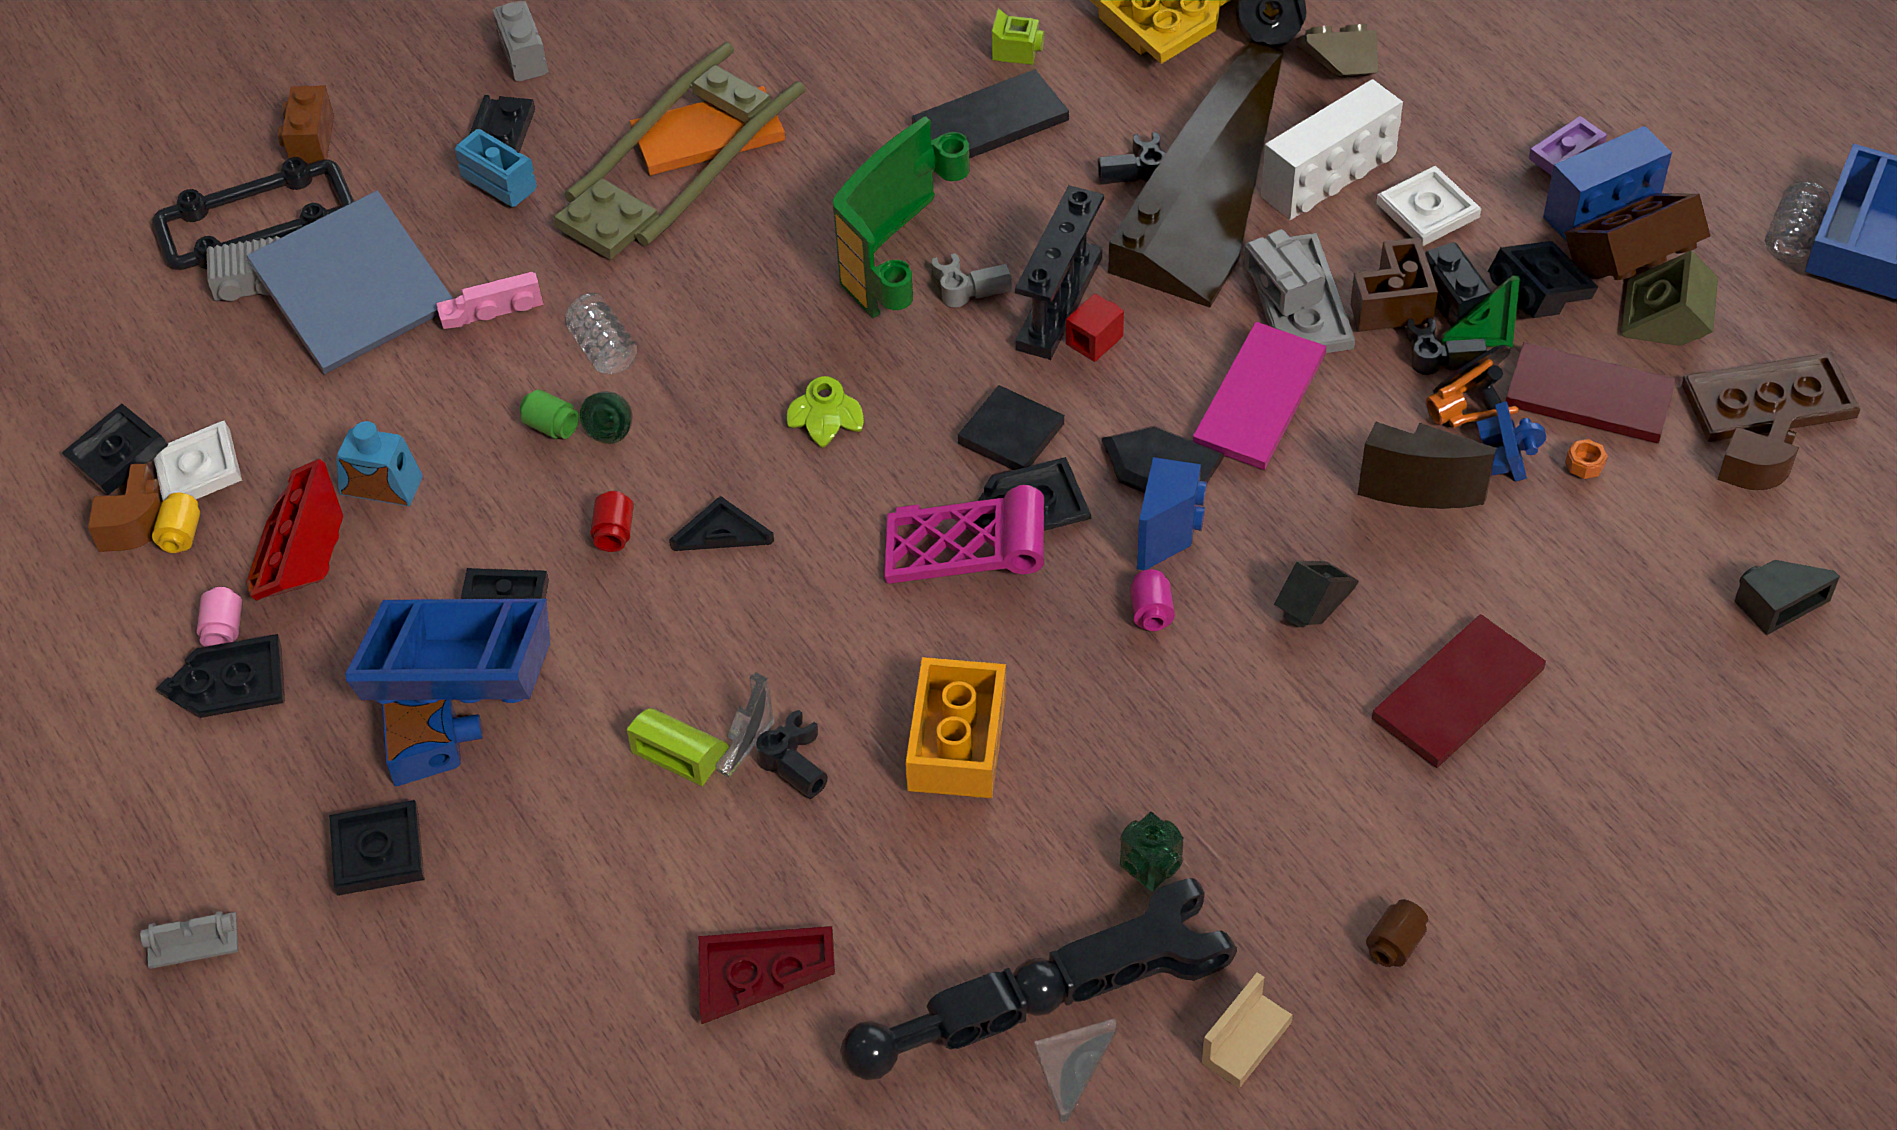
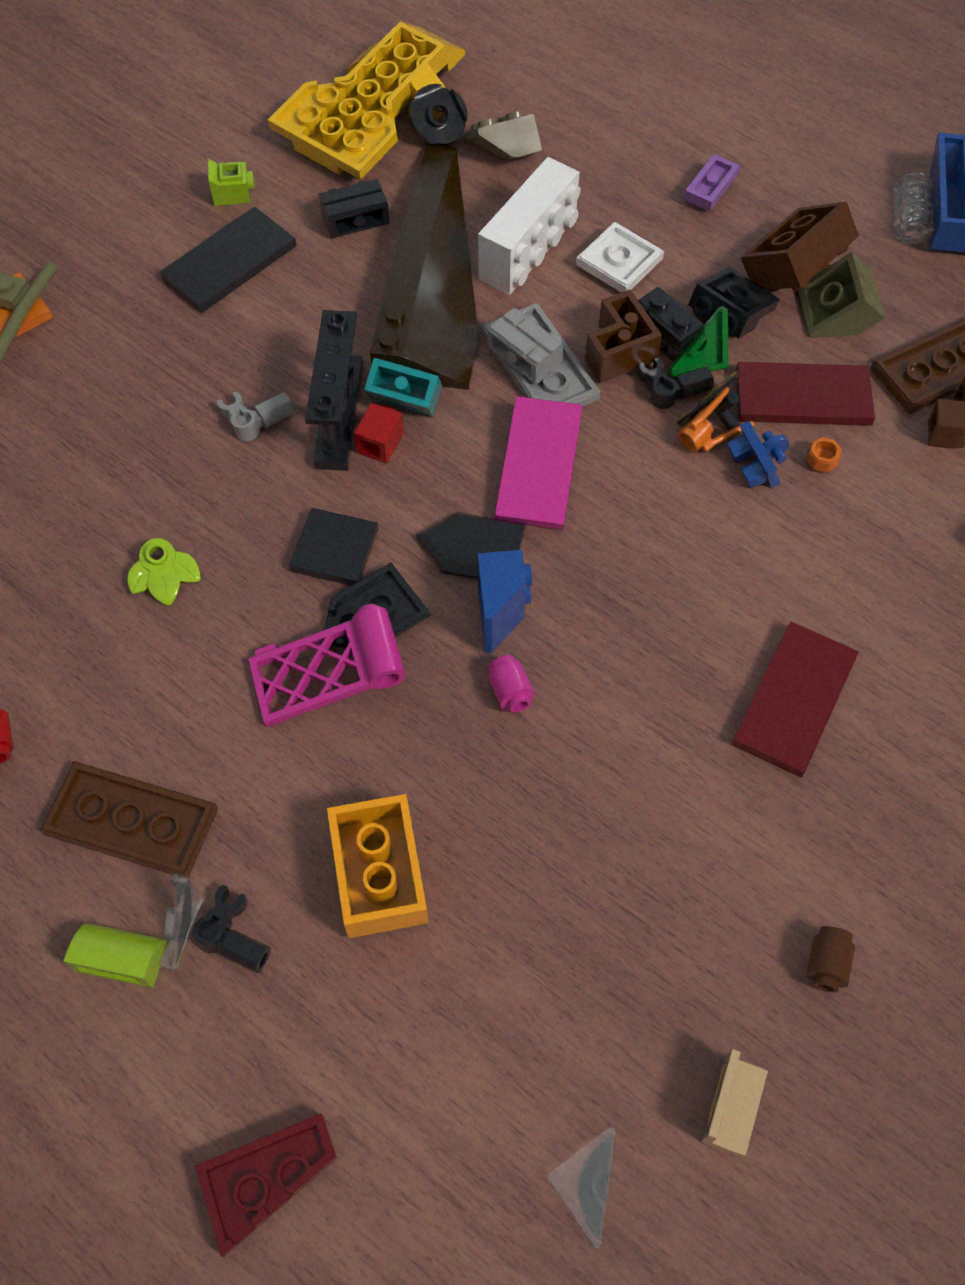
camera: 20 degrees left, 10 degrees up
black tile [669,496,774,551] -> none
green panel [833,116,970,318] -> none
black piece [840,878,1237,1080] -> none
black bar [1098,132,1165,184] -> none
clear green brick [1120,811,1184,892] -> none
pearl dark grey slope [1274,561,1359,628] -> none
dark brown slope [1357,422,1497,509] -> none
blue brick [1543,126,1672,242] -> none
none -> reddish brown tile [40,761,218,880]
none -> black brick [319,179,390,239]
none -> teal brick [364,358,442,417]

